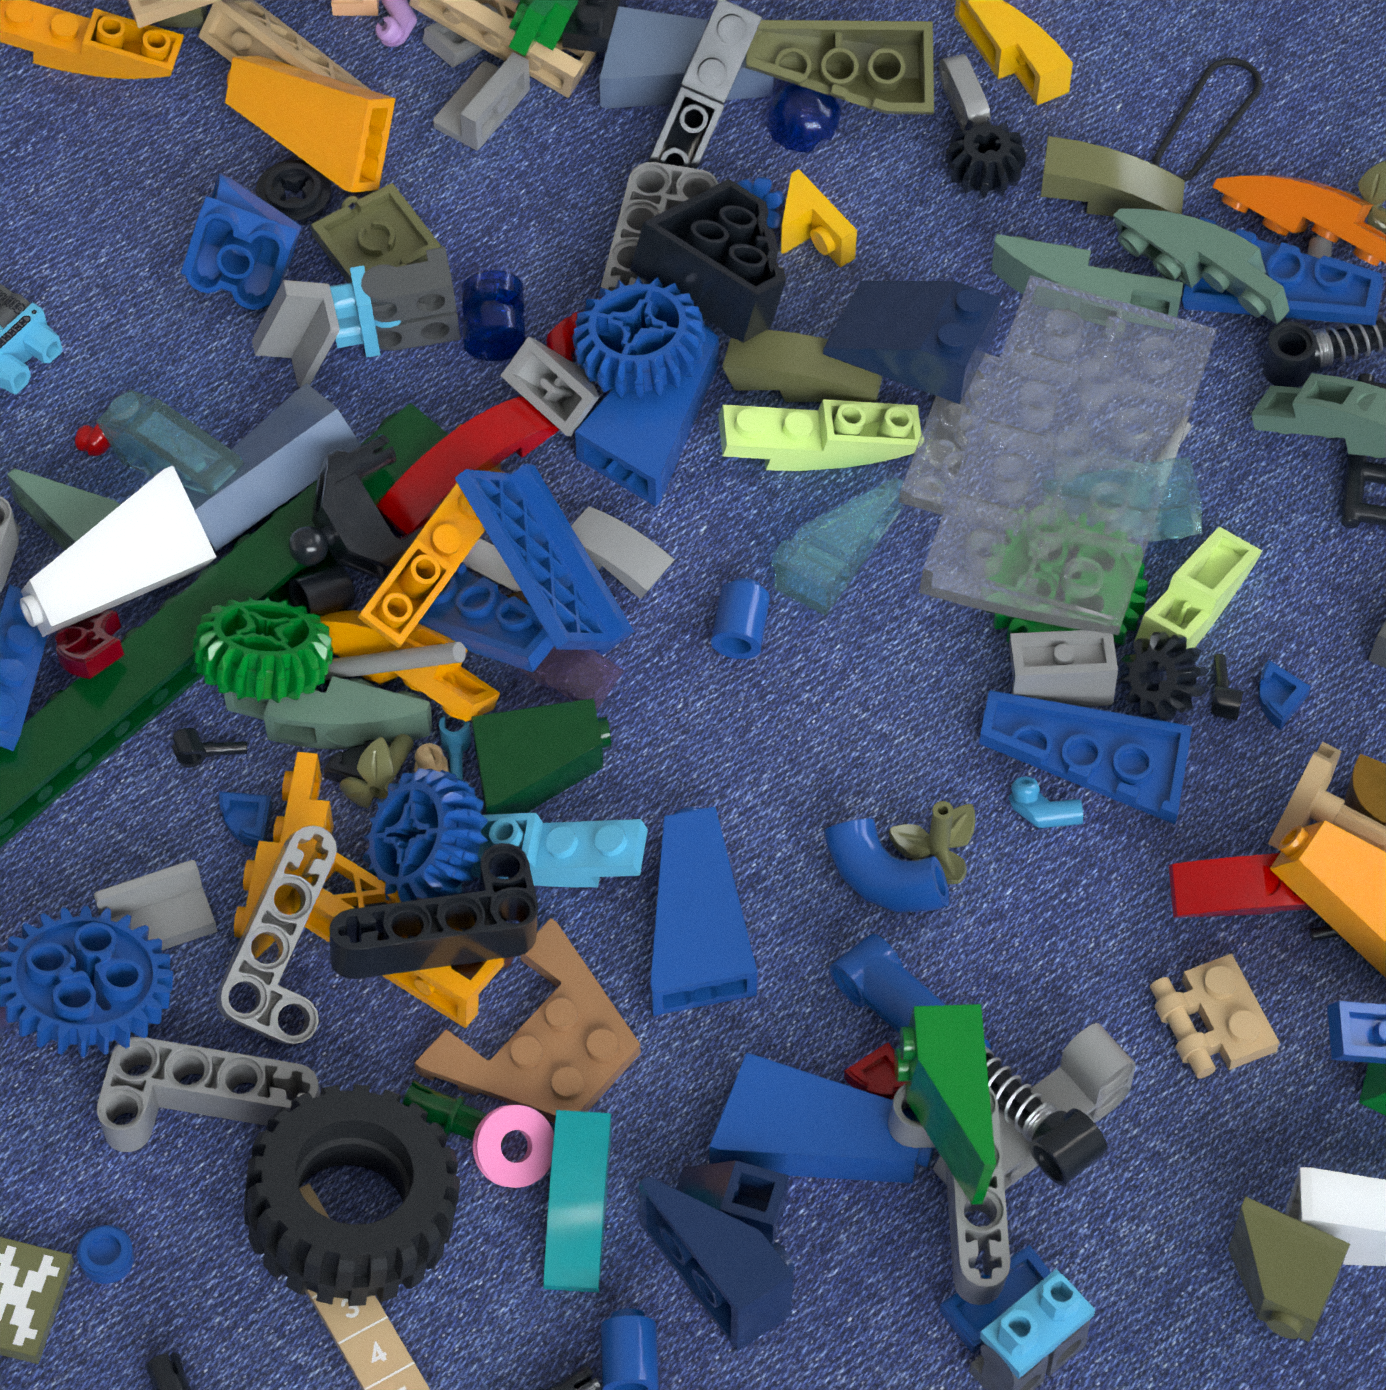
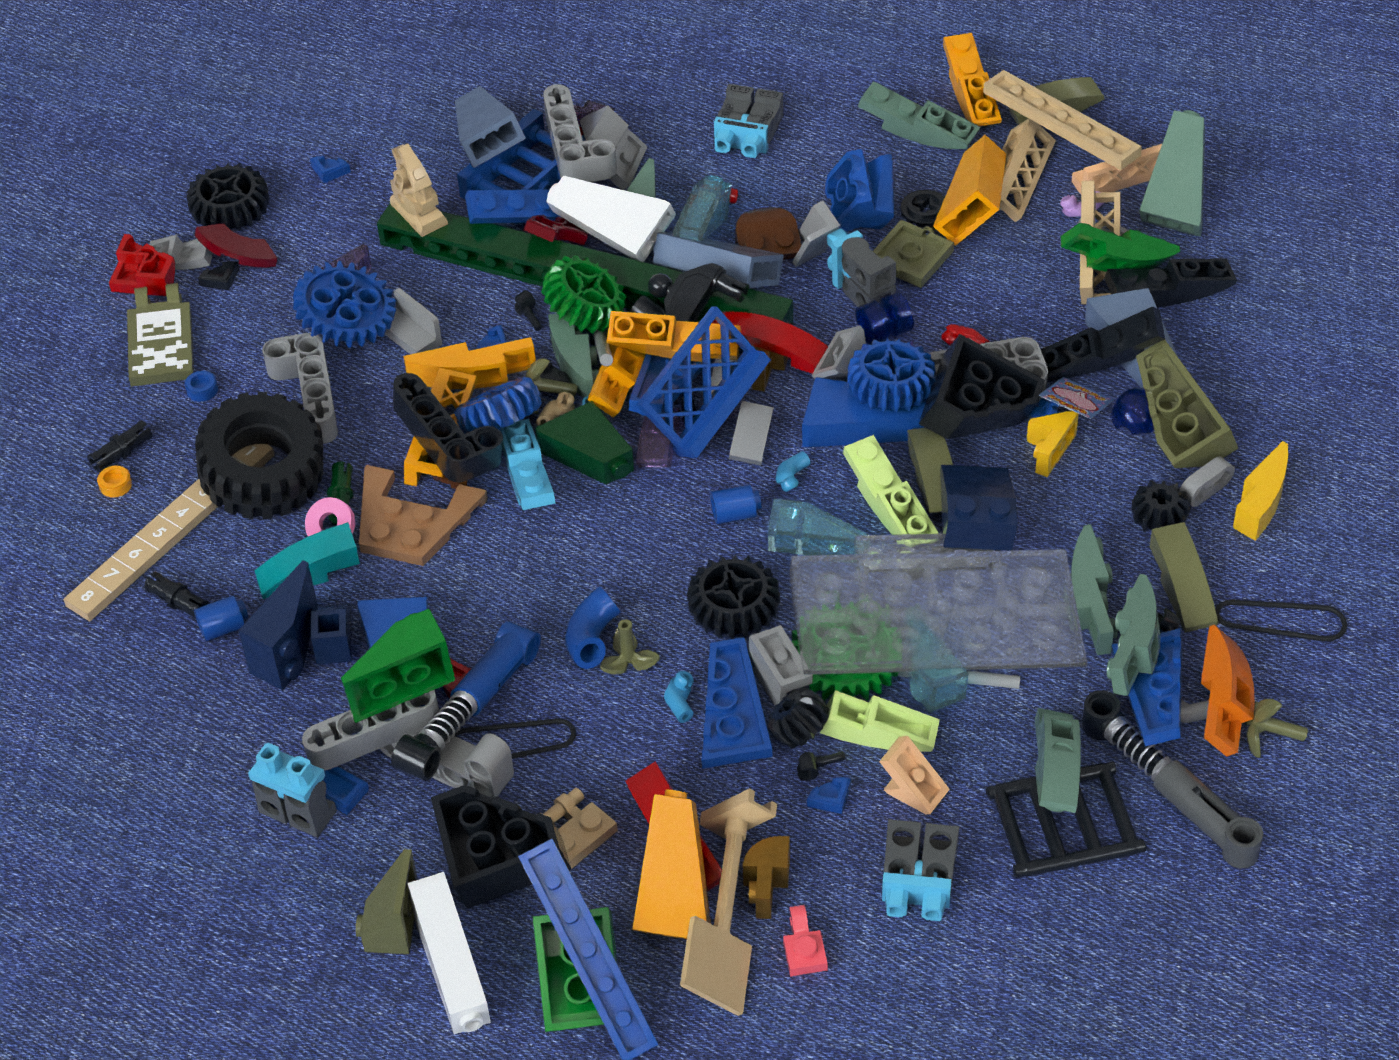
camera: 70 degrees right, 10 degrees down
light grey beam [215,825,337,1045] -> none
light grey panel [433,52,530,151] -> none
blue slope [650,806,758,1016] -> none
none -> black brick [431,785,572,909]
none -> black piece [451,718,576,759]
none -> black gear [687,554,780,639]
none -> reddish brown slope [735,207,802,260]
none -> dark azure arm [775,451,811,492]
none -> sand green slope [858,81,980,149]
none -> light nougat slope [879,736,950,815]
none -> red arm [941,324,990,346]
none -> sticker [1039,377,1114,419]

